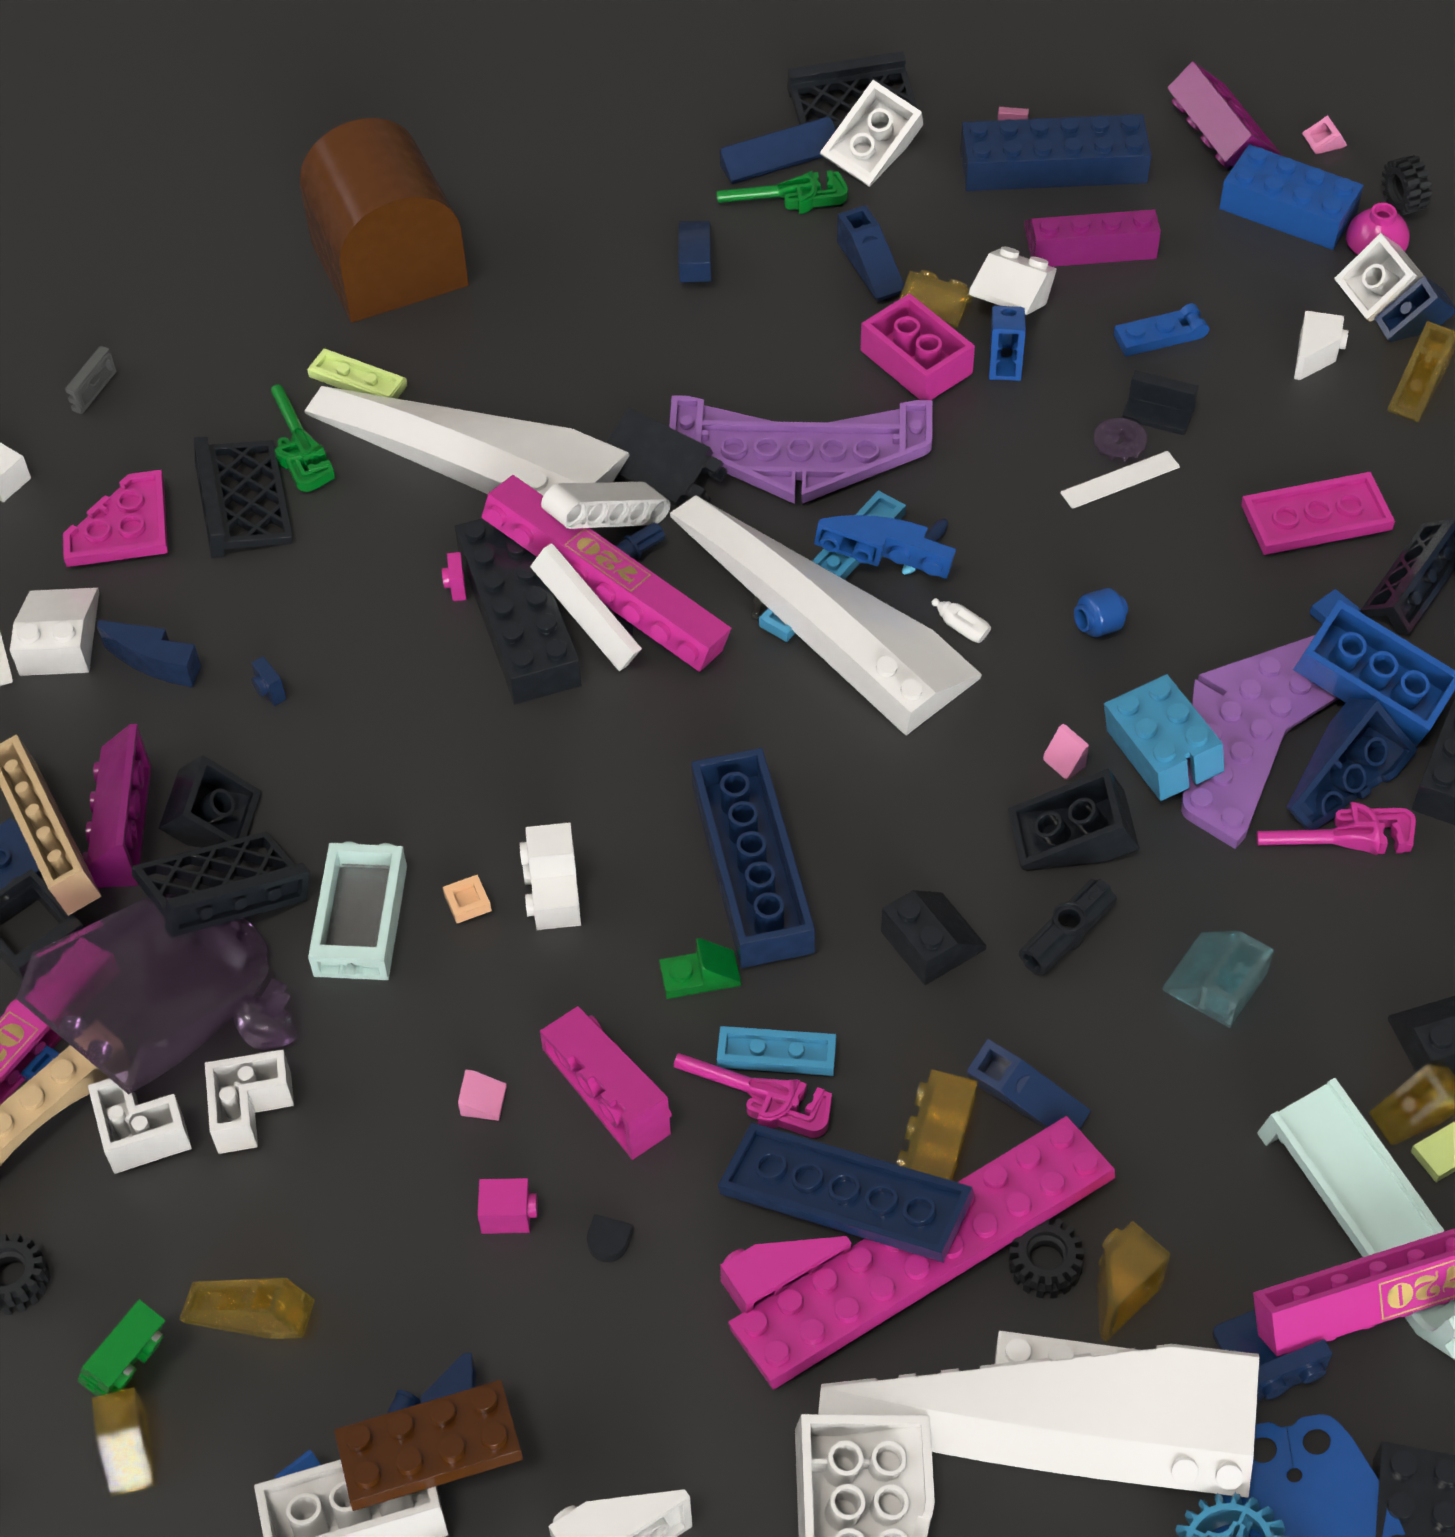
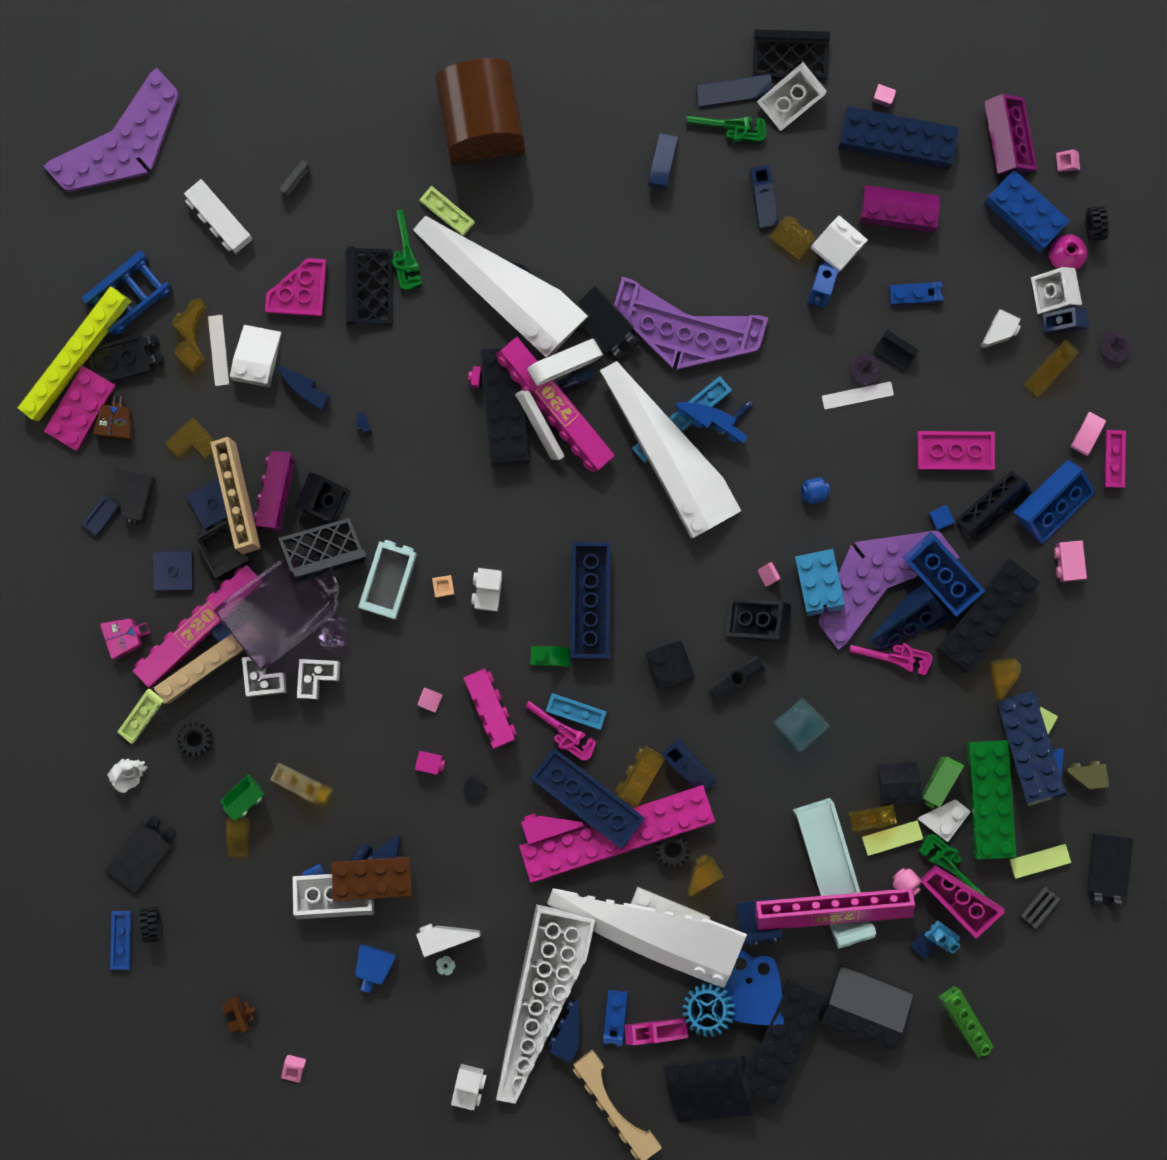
camera: 10 degrees right, 30 degrees up
dark pink brick [861,293,975,400] -> none
white piece [931,598,991,643] -> none

